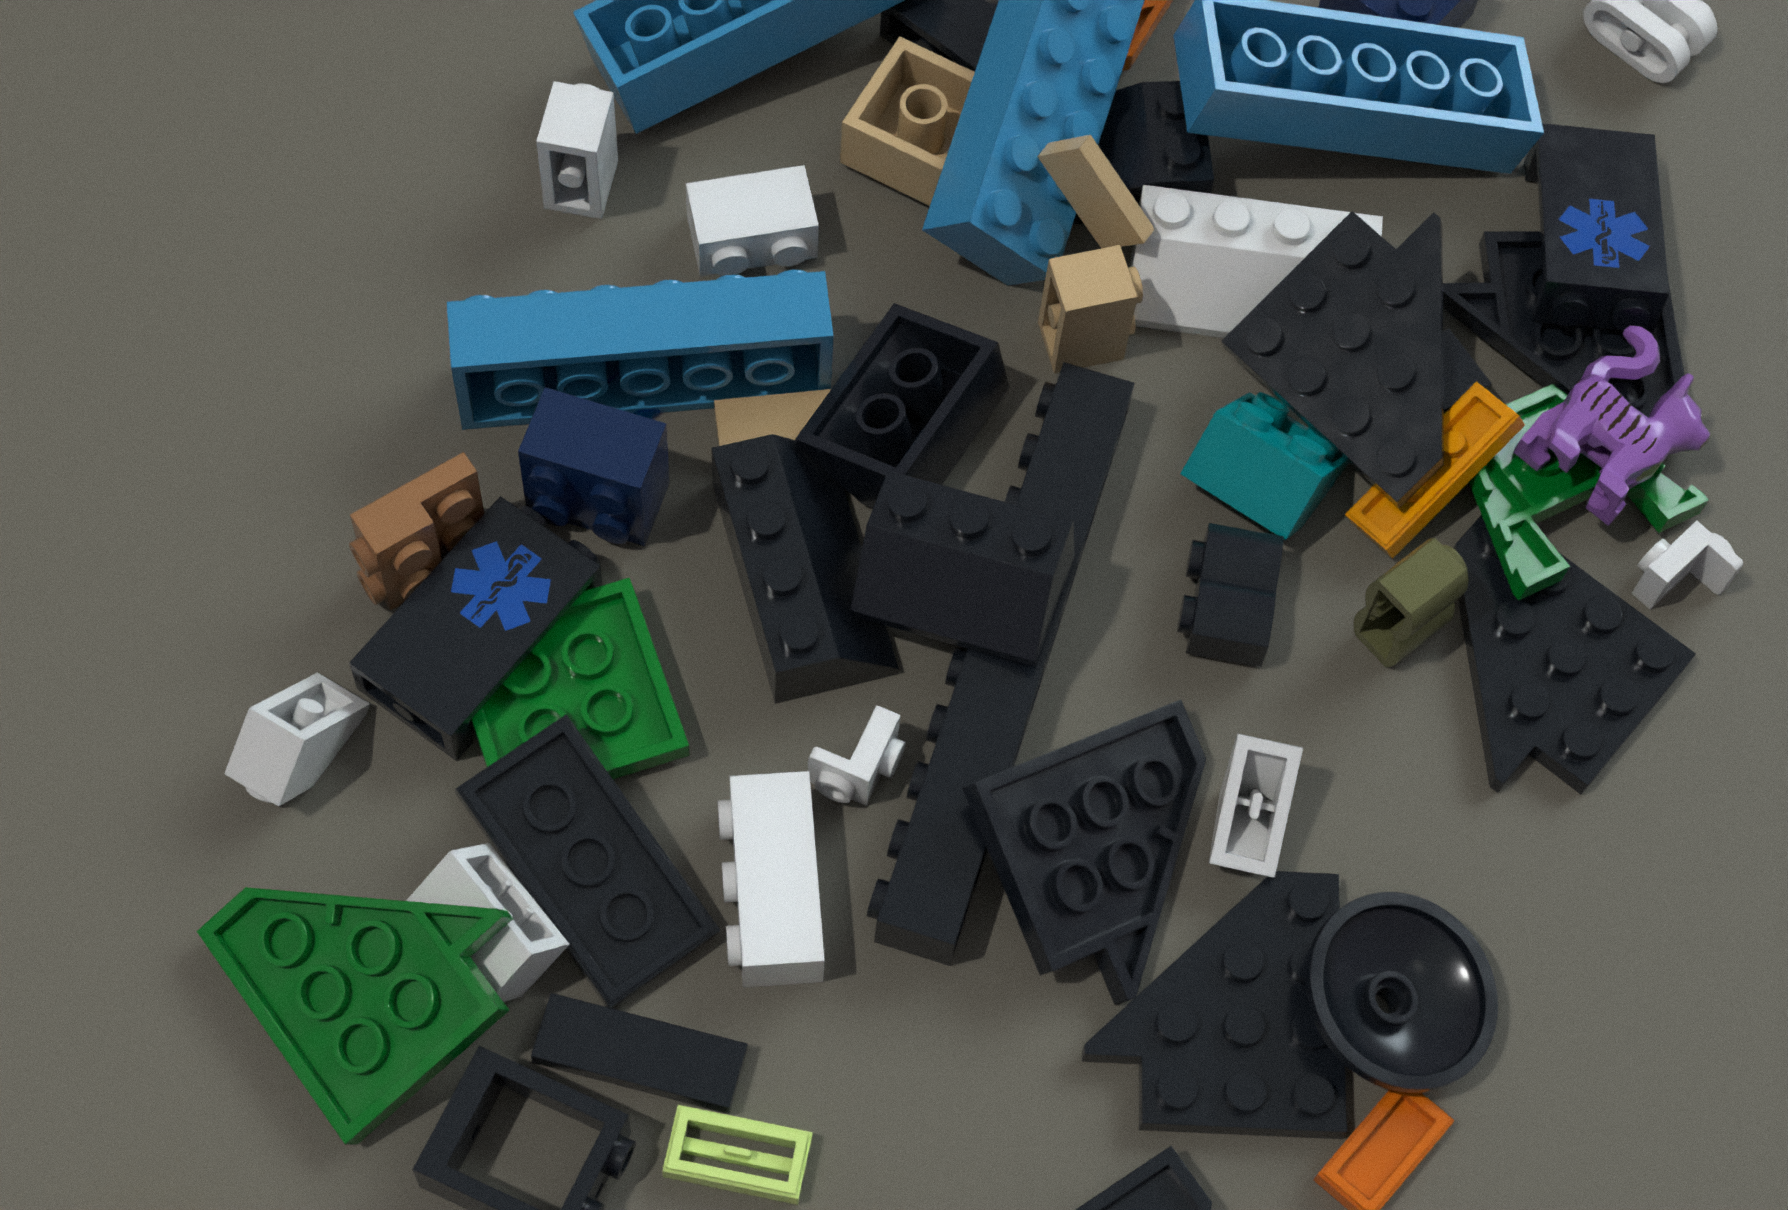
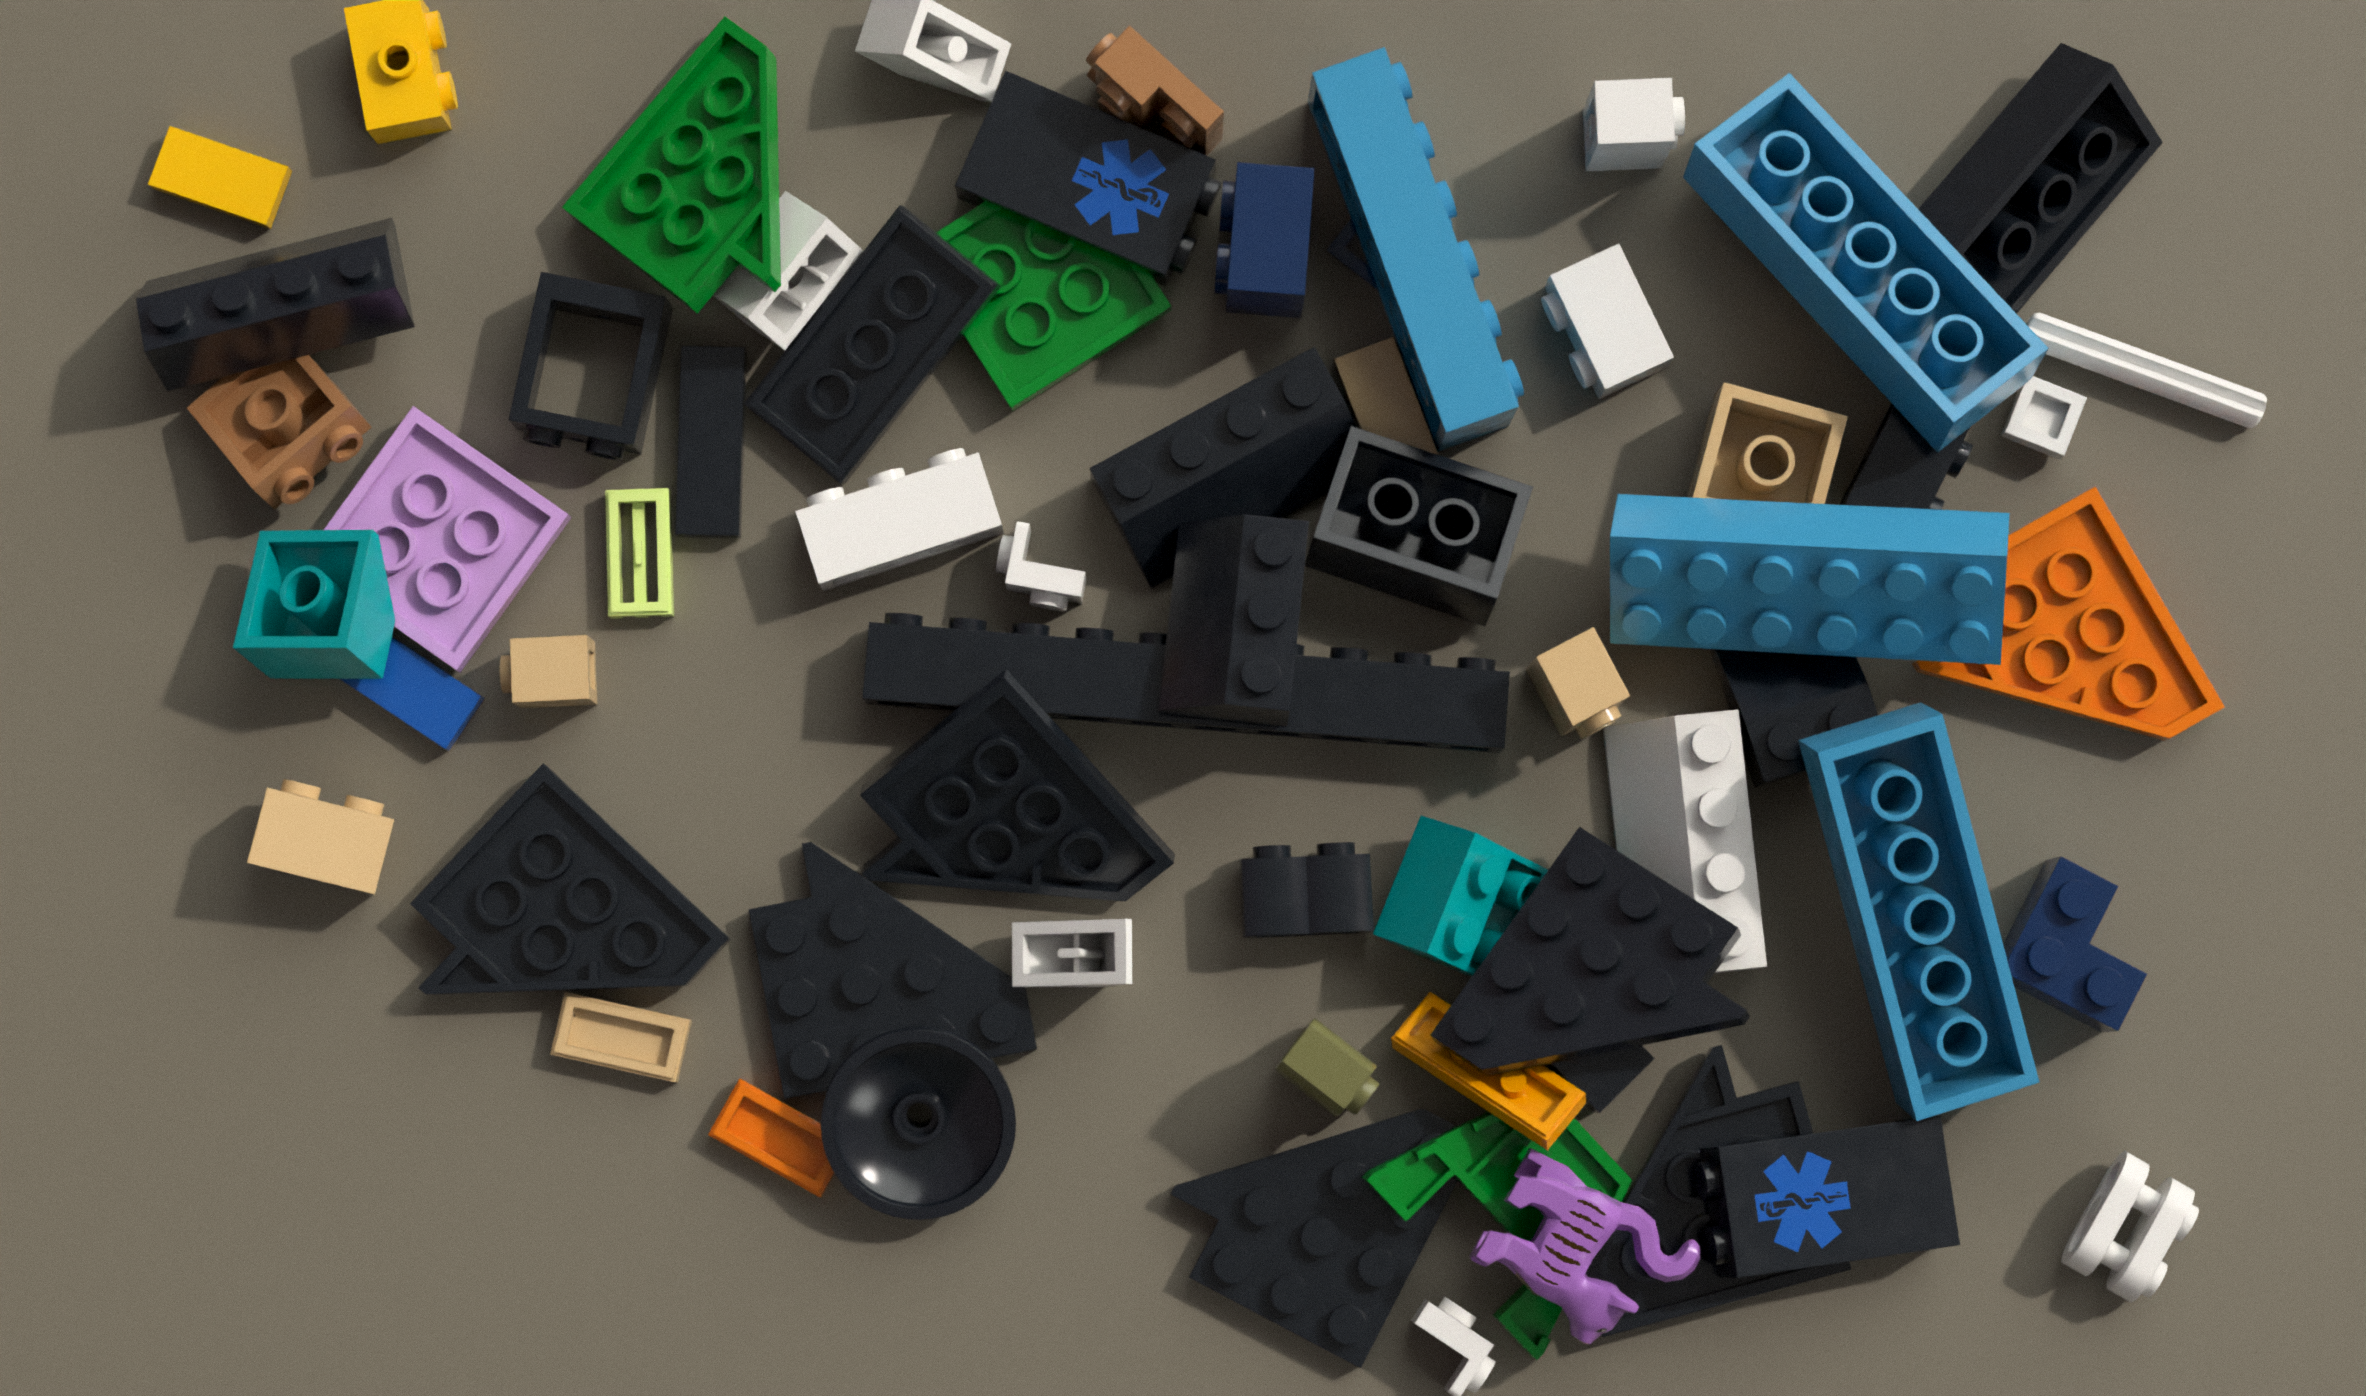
camera: 80 degrees right, 20 degrees up
tan tile [1037,135,1155,248] -> none

